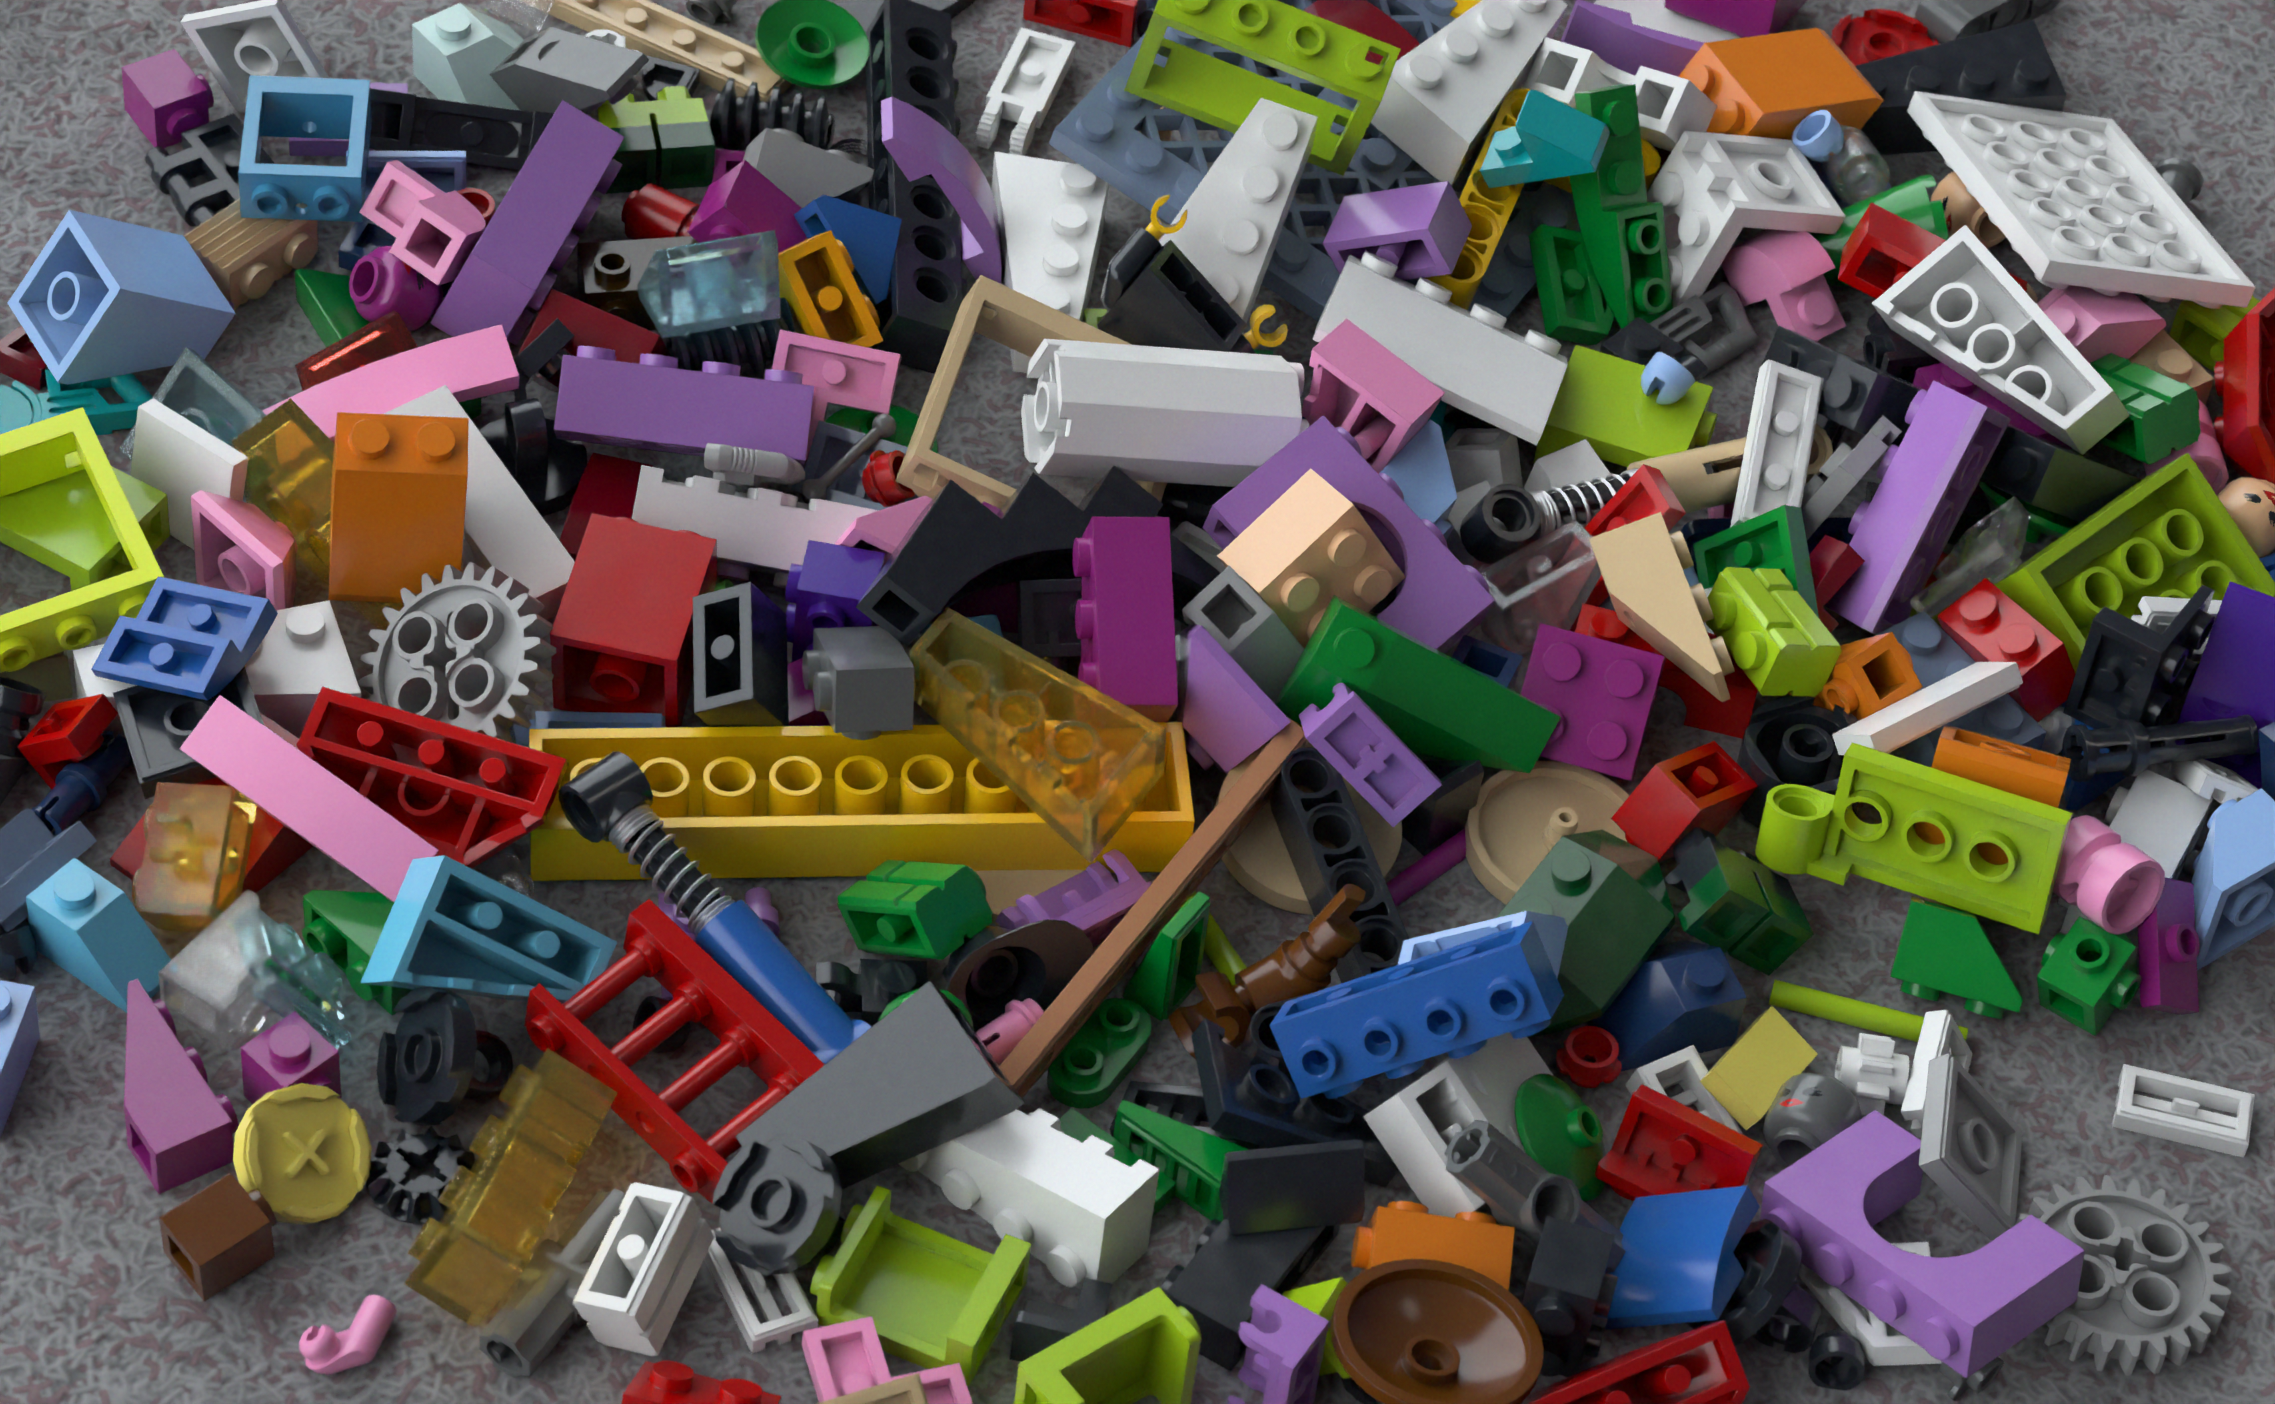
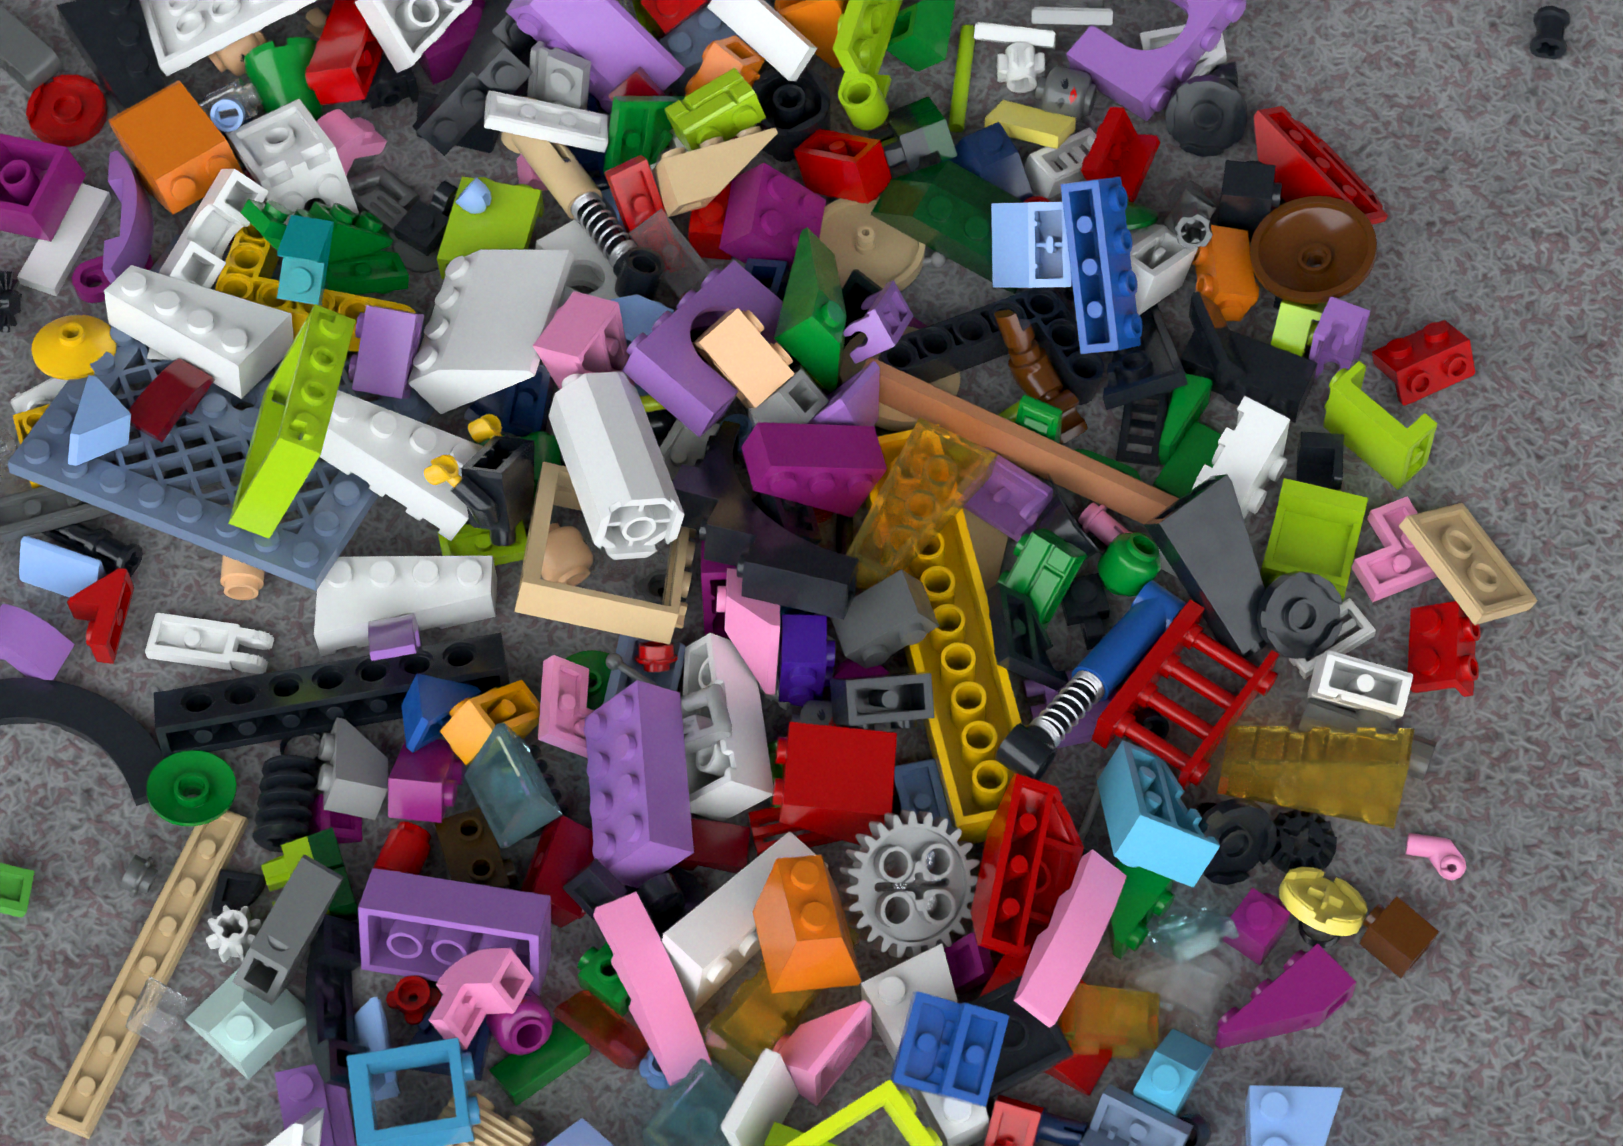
camera: 90 degrees left, 15 degrees up
blue slope [1605,1185,1760,1330] -> none
none -> black wing [987,583,1069,691]

